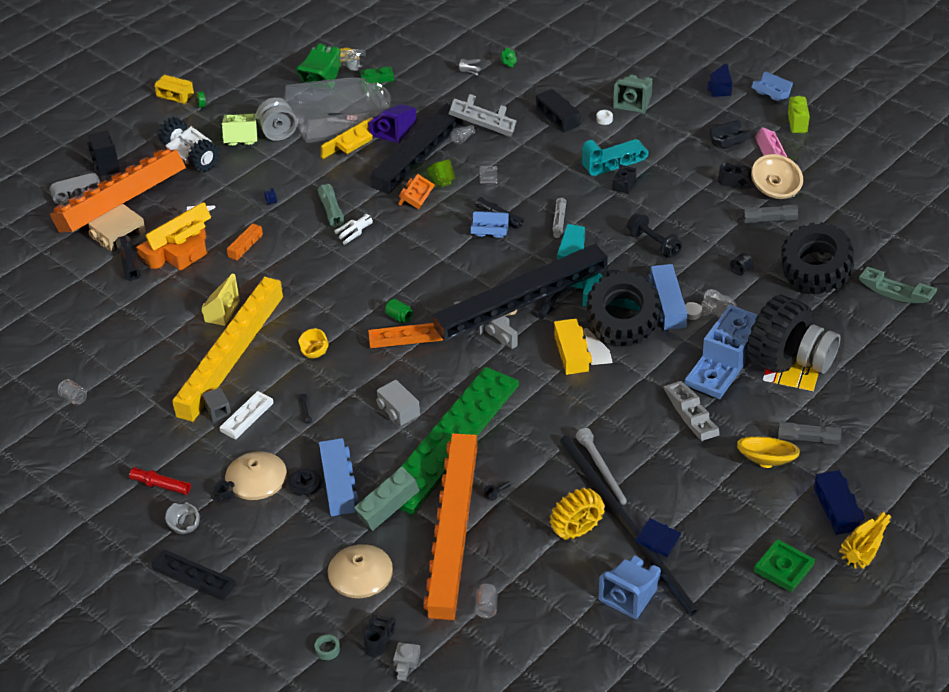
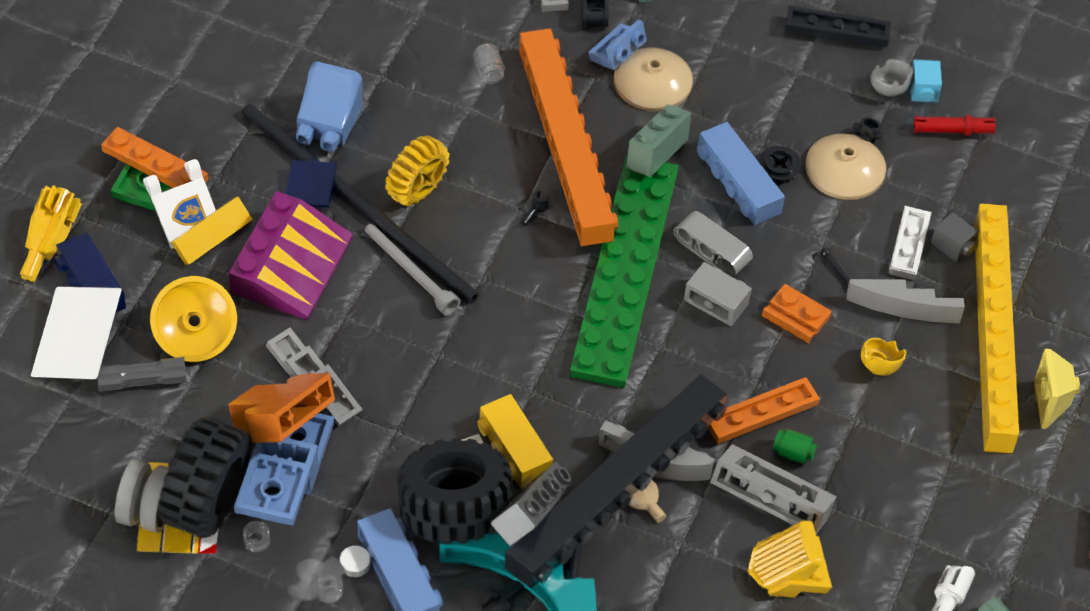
camera: 155 degrees right, 10 degrees up
none -> white sticker [31,287,122,379]
none -> orange plate [101,127,209,188]
none -> white flag [143,159,215,249]
none -> yellow tile [171,196,253,265]
none -> orange brick [228,373,335,443]
none -> magenta slope [229,191,353,320]
none -> dark grey brick [491,461,575,546]
none -> medium blue bracket [588,20,647,70]
none -> light grey beam [674,211,753,277]
none -> light grey brick [710,444,836,534]
none -> yellow piece [747,521,832,598]
none -> orange plate [762,284,832,344]
none -> light grey slope [846,279,965,323]
none -> medium azure brick [910,60,942,102]

